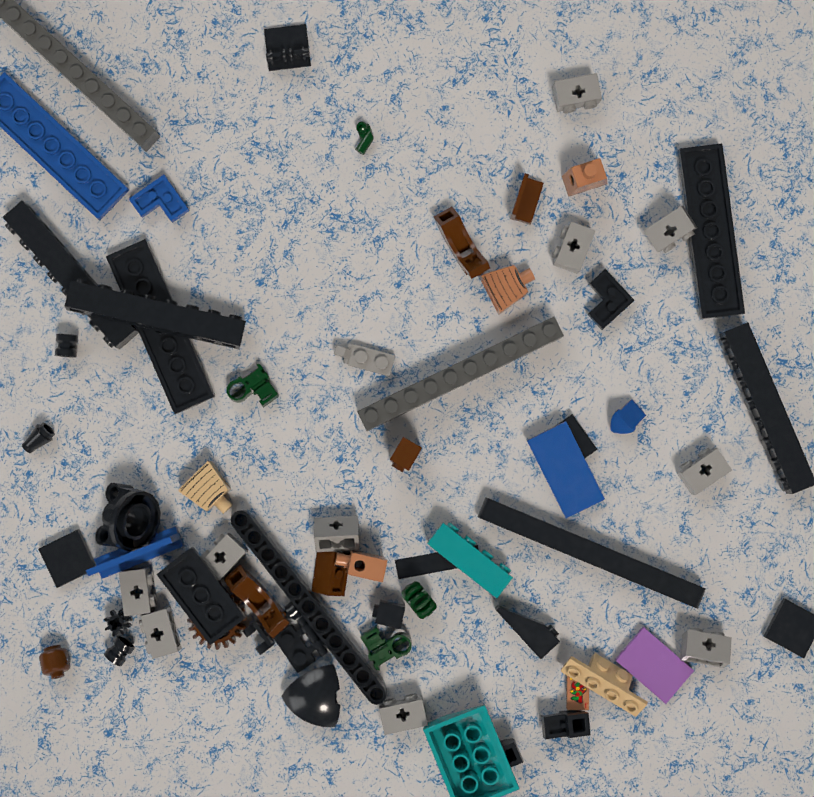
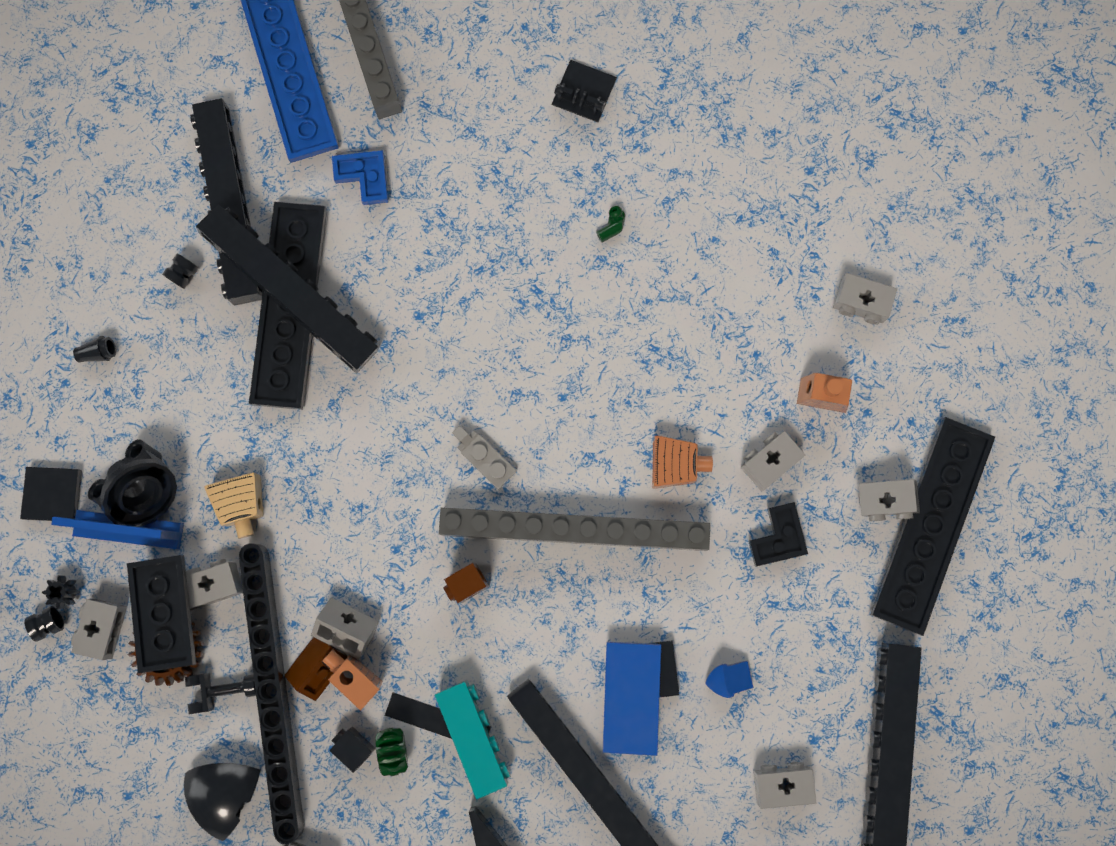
camera: 30 degrees right, 5 degrees down
light grey brick [119,567,157,616] -> none
reddish brown arch [224,565,289,638] -> none
dark green piece [226,364,279,408] -> none
black plate [274,616,328,674] -> none
dark green piece [360,624,412,670] -> none
reddish brown arch [433,206,490,279] -> none
reddish brown panel [510,173,544,225] -> none

